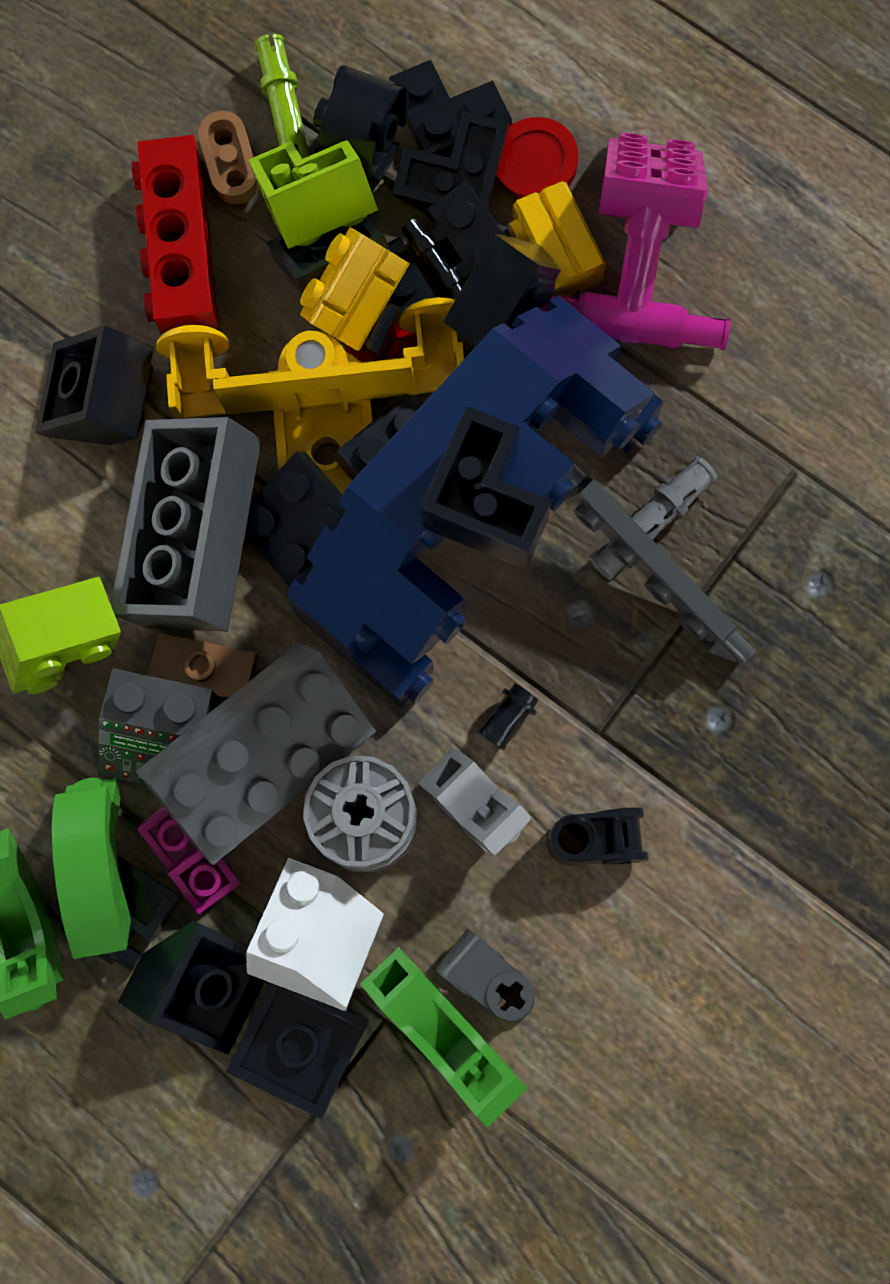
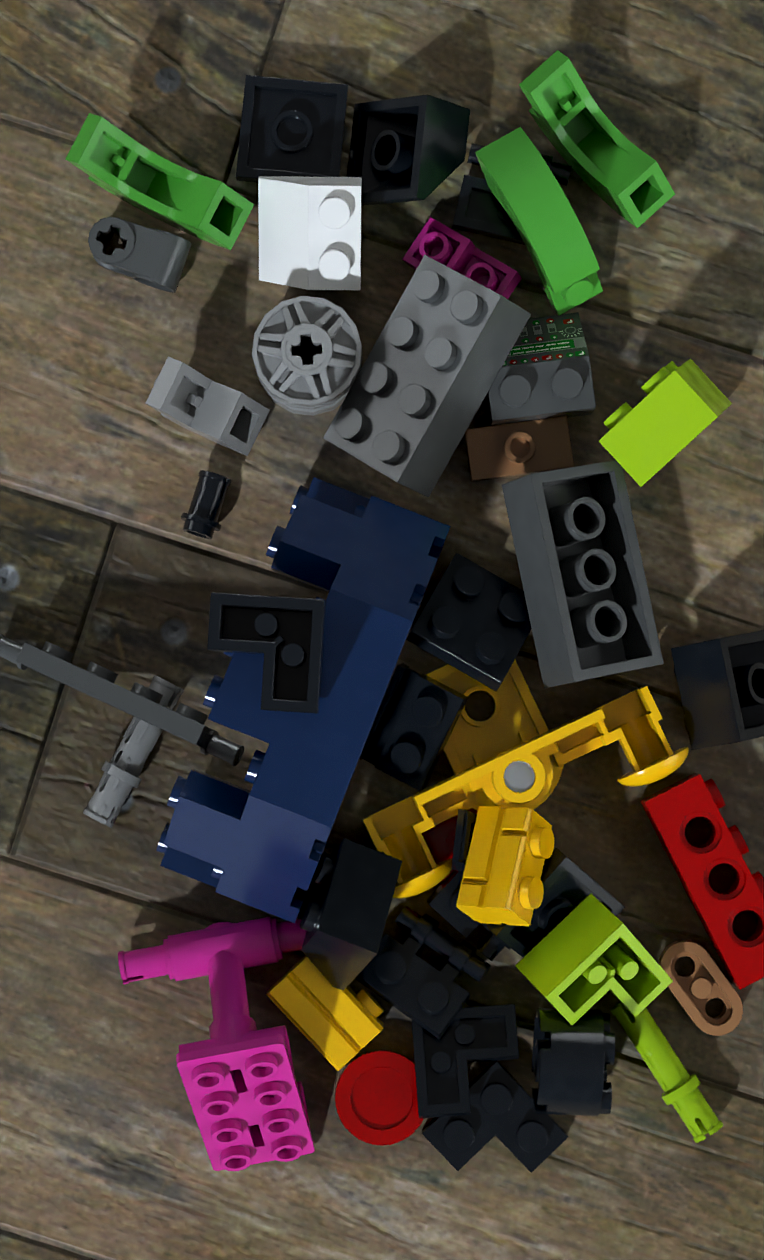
camera: 155 degrees right, 10 degrees up
black piece [546,808,649,866] -> none

